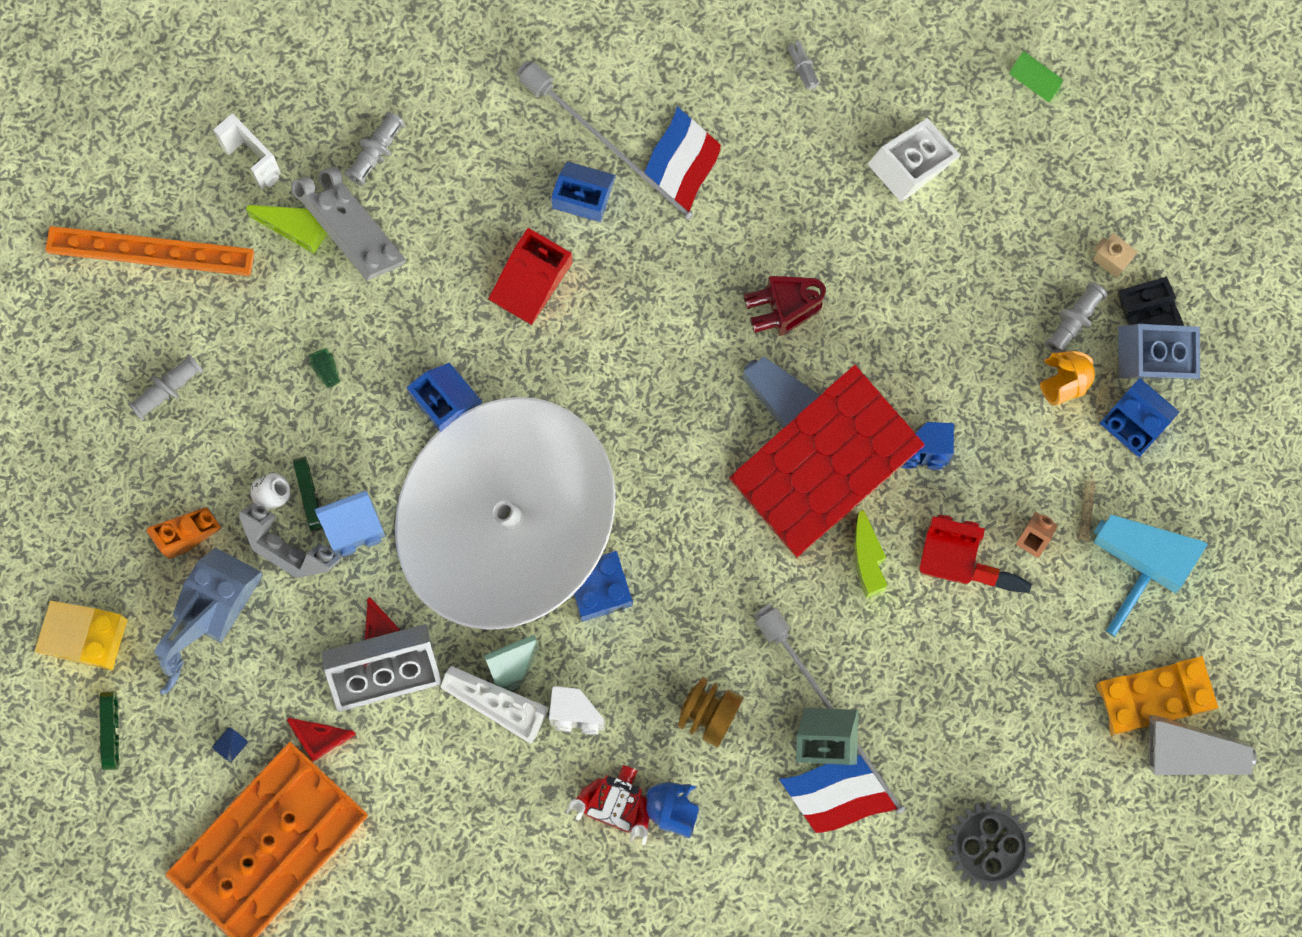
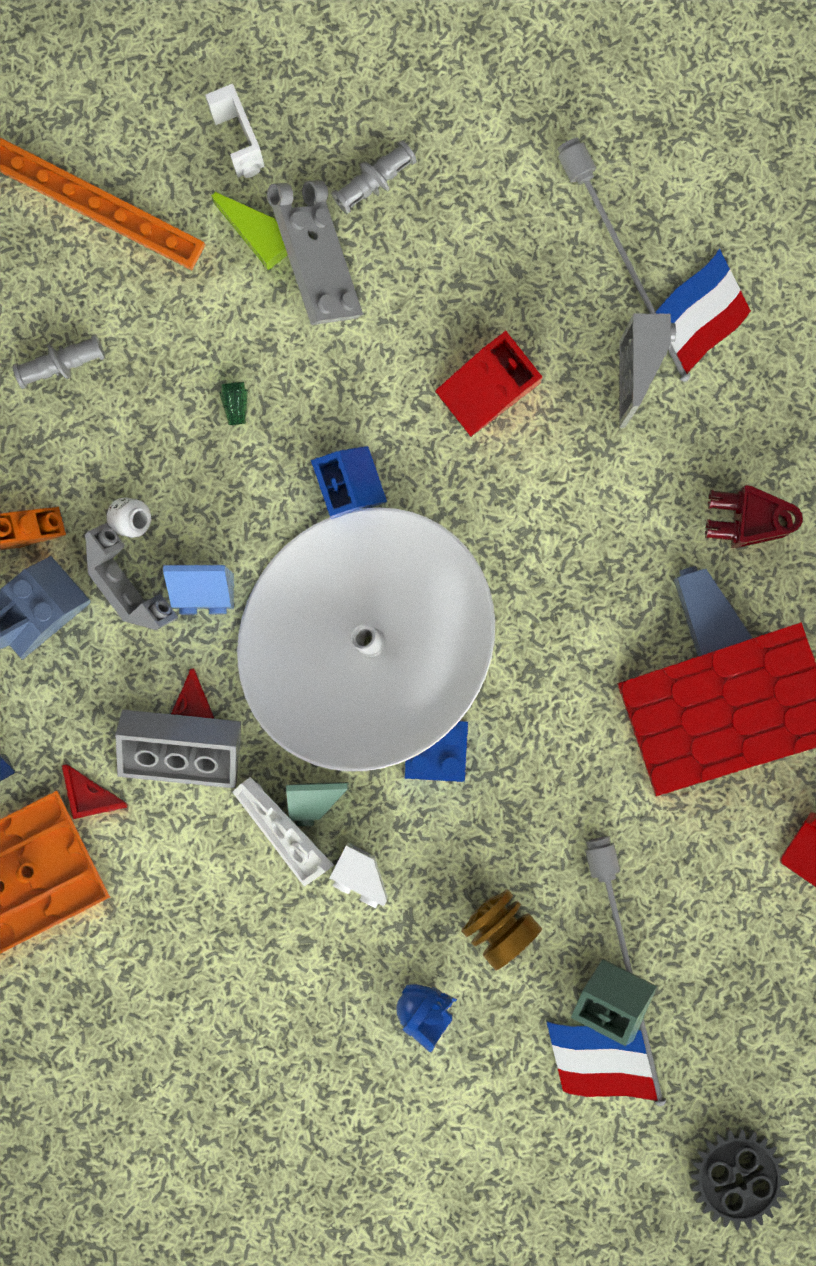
camera: 25 degrees right, 10 degrees up
dark green beam [293,456,323,532] -> none
blue slope [551,161,616,223] -> none
torso [566,765,650,845] -> none
lime slope [854,510,888,598] -> none
none -> light grey slope [619,313,676,428]

